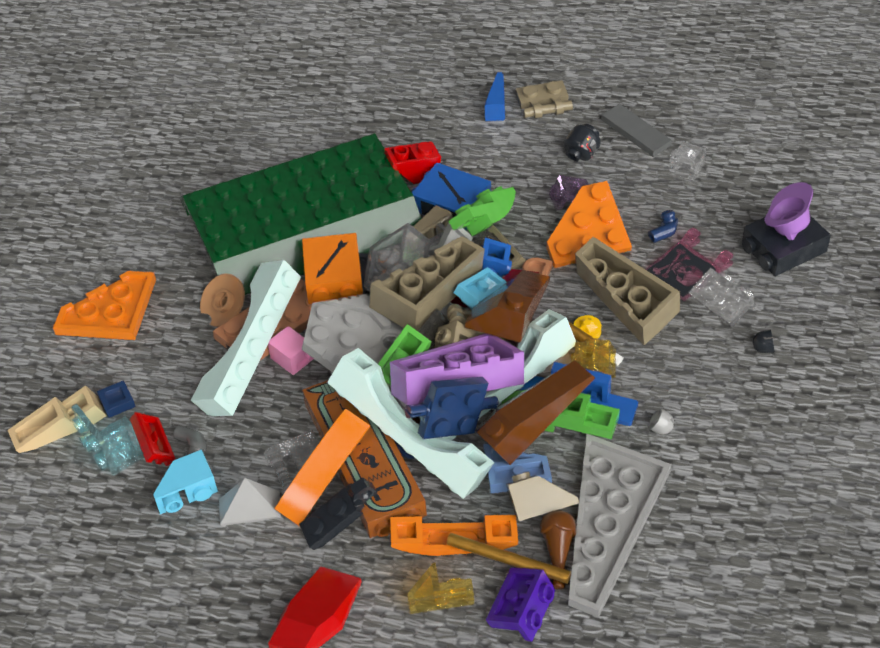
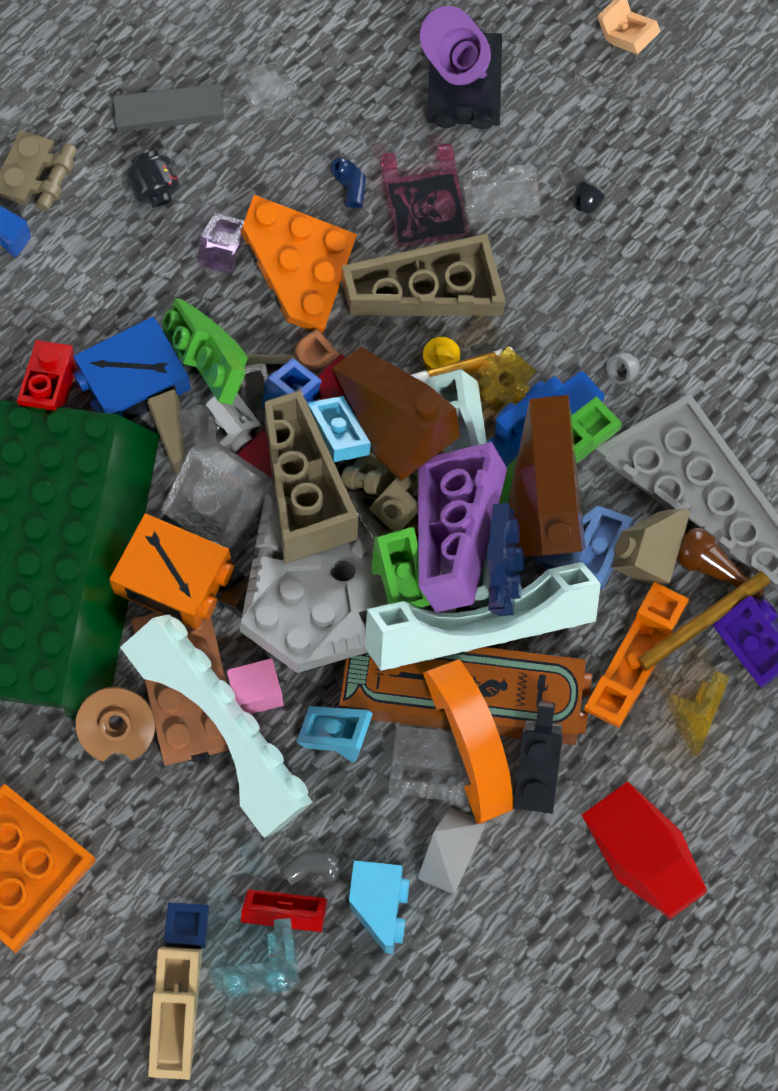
camera: 60 degrees left, 20 degrees up
none -> medium azure slope [297,706,373,762]

